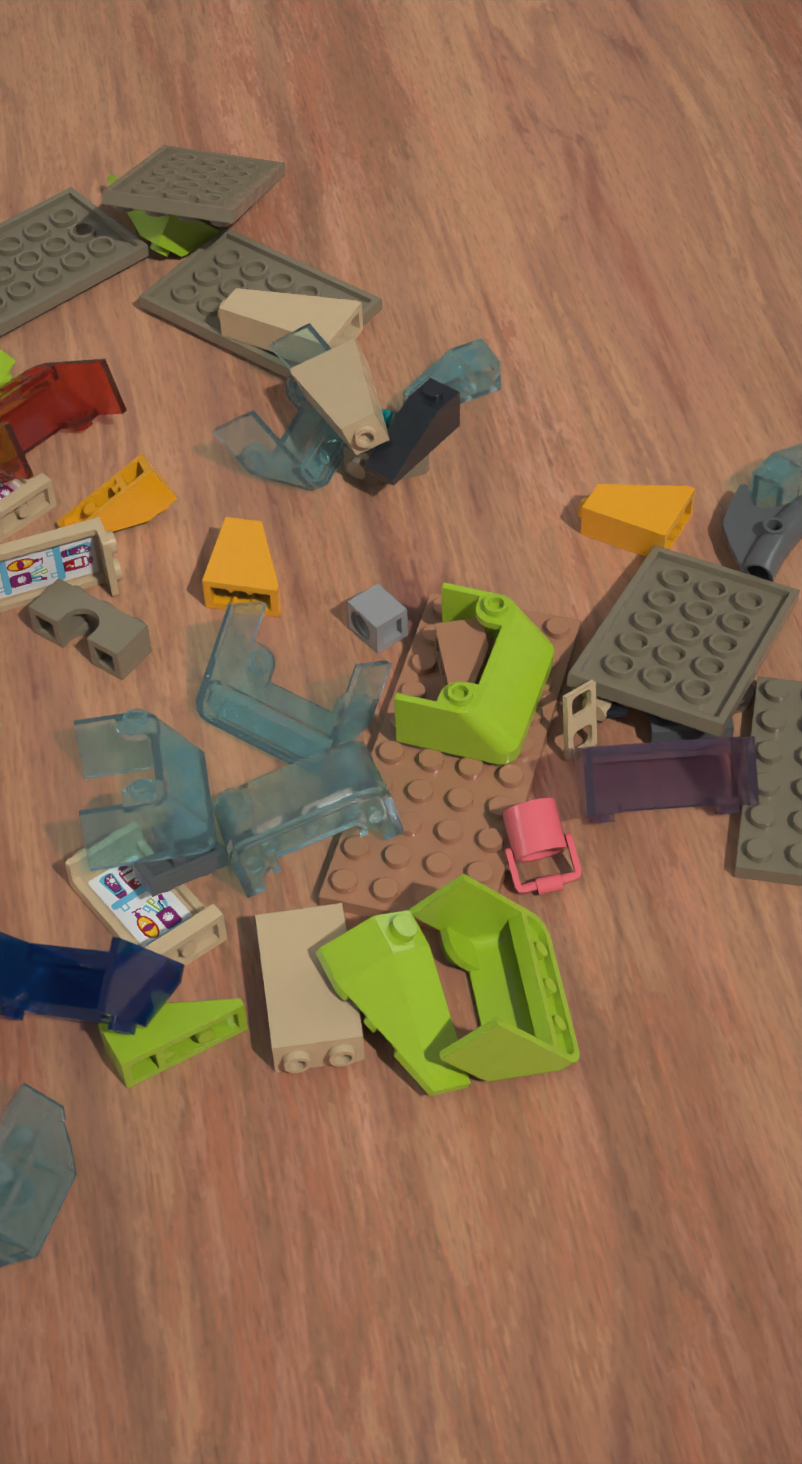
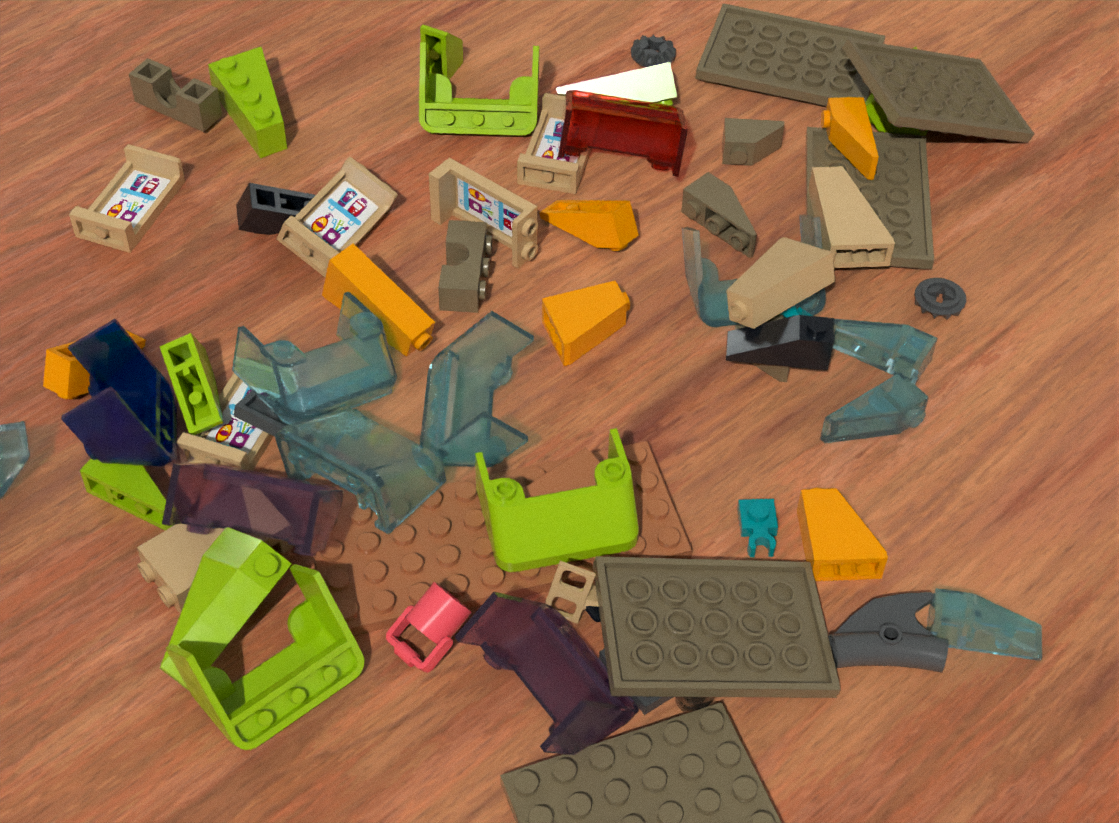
camera: 55 degrees right, 0 degrees up
light grey brick [347,584,408,654] -> none
none -> lime slope [160,333,224,436]
none -> windscreen [162,462,345,556]
none -> light orange slope [322,243,435,357]
none -> dark tan slope [681,172,756,258]
none -> dark tan slope [722,118,784,166]
none -> teal plate [737,499,778,557]
none -> clear light blue slope [820,372,929,444]
none -> light orange slope [821,97,879,180]
none -> dark grey gear [914,278,966,320]

